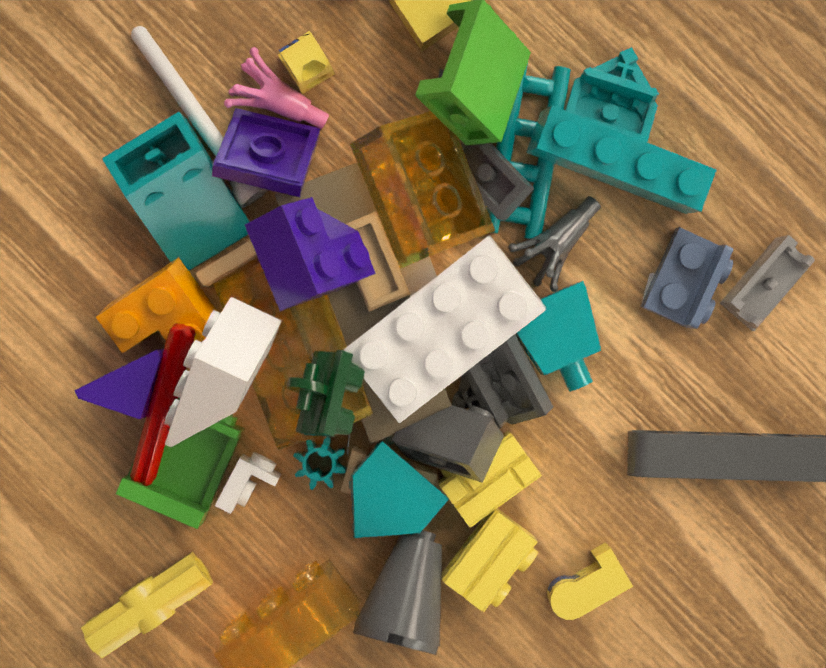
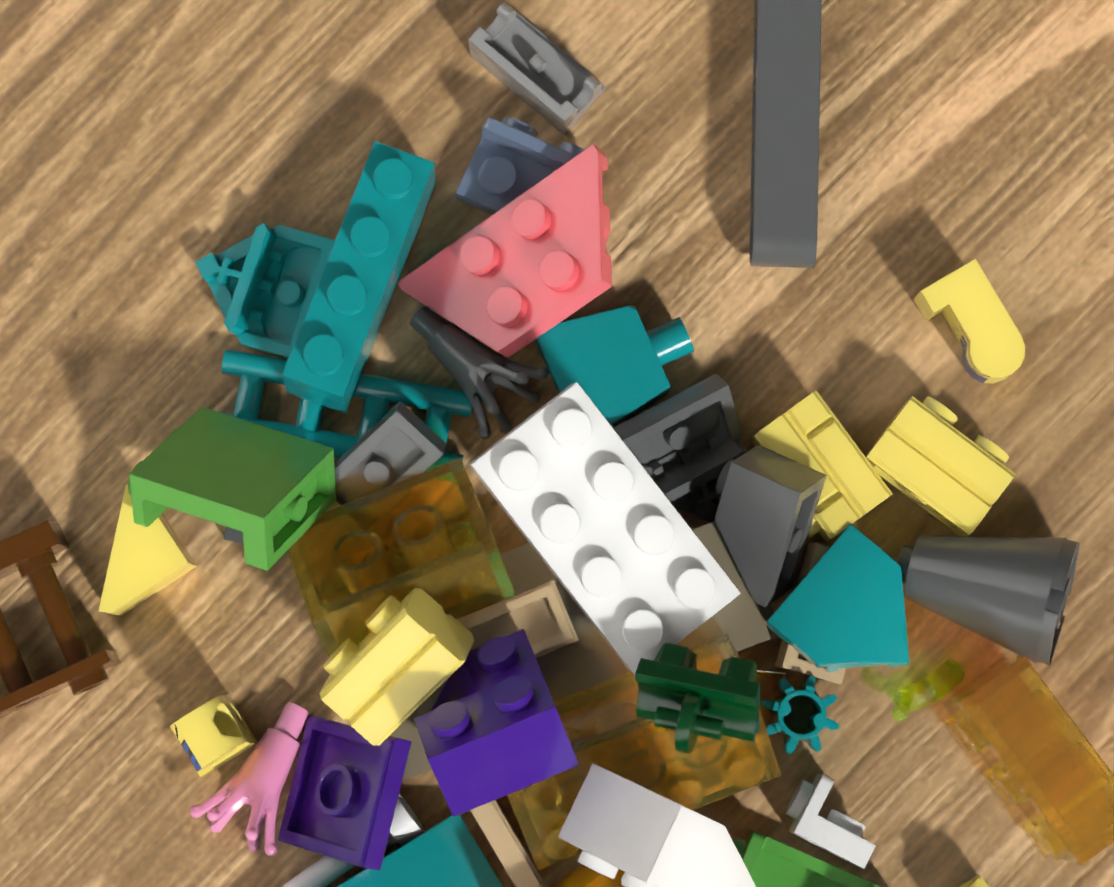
camera: 90 degrees left, 5 degrees down
none -> light yellow brick [319,587,475,746]
none -> coral wing [397,144,612,358]
none -> clear neon green piece [892,660,965,722]

